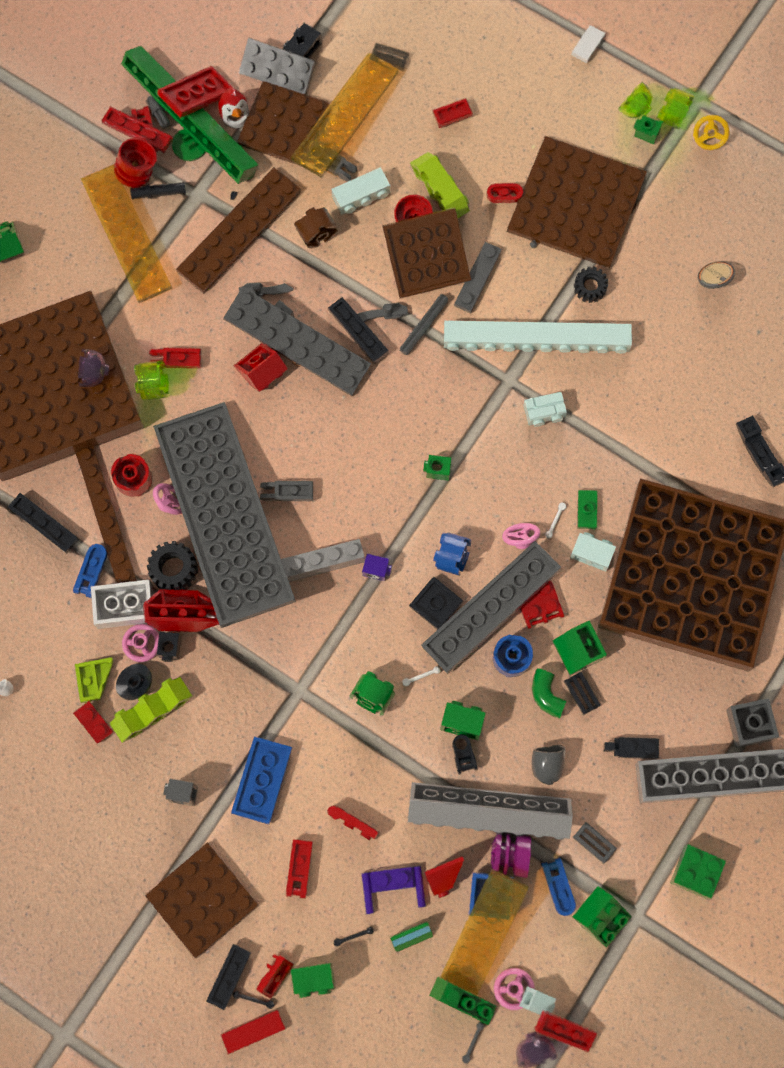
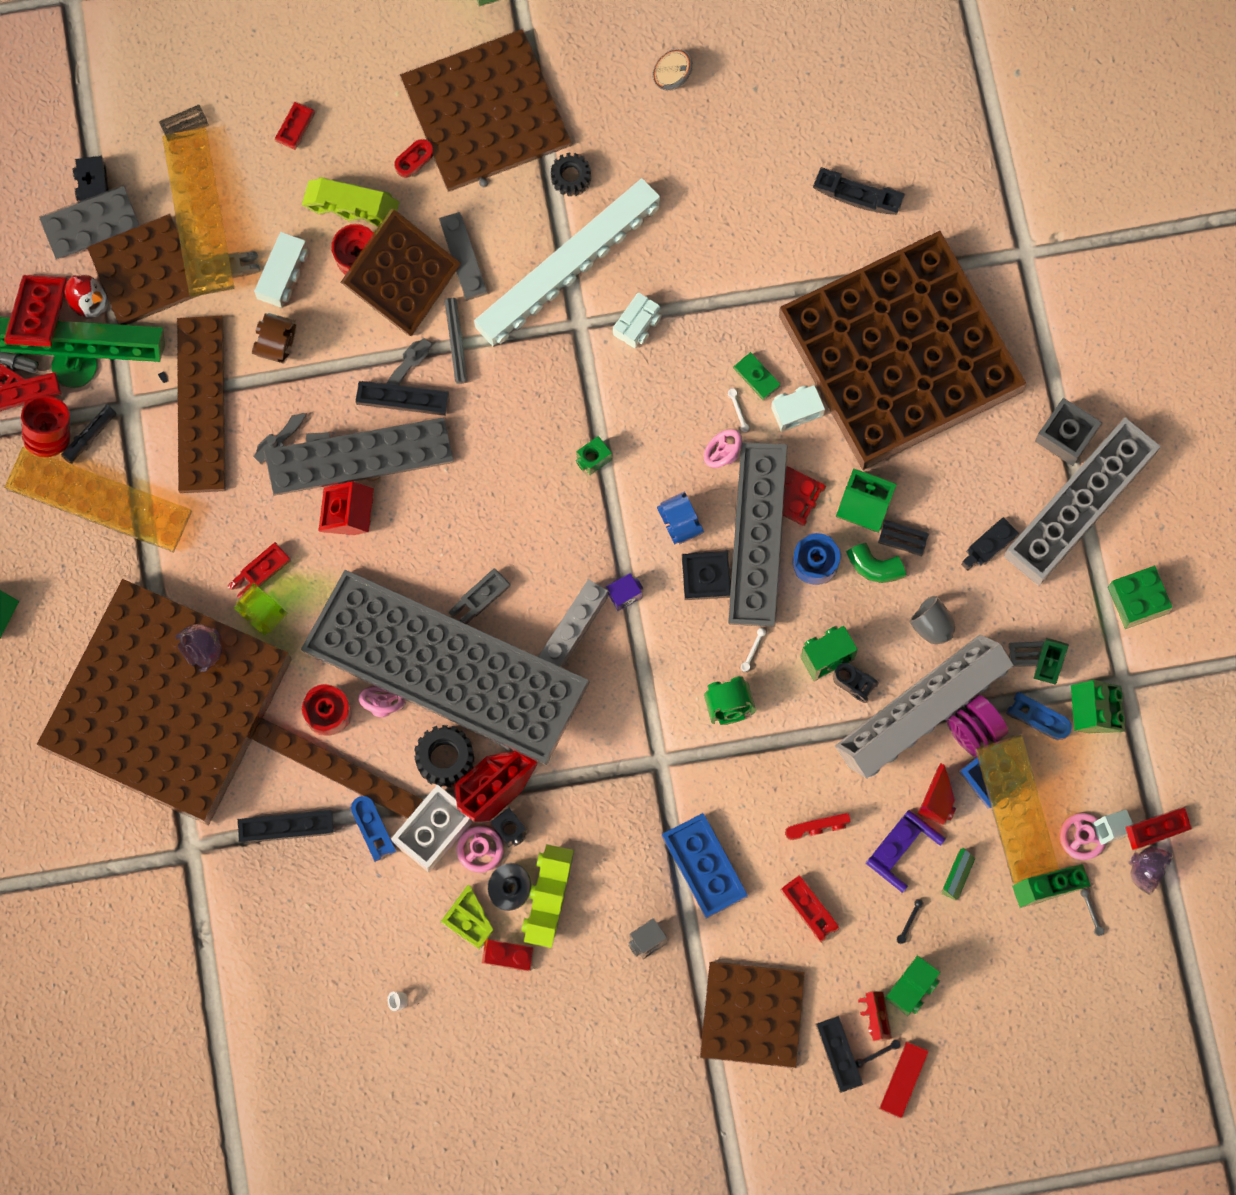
camera: 45 degrees left, 0 degrees up
none -> dark green slope [1033,638,1069,685]

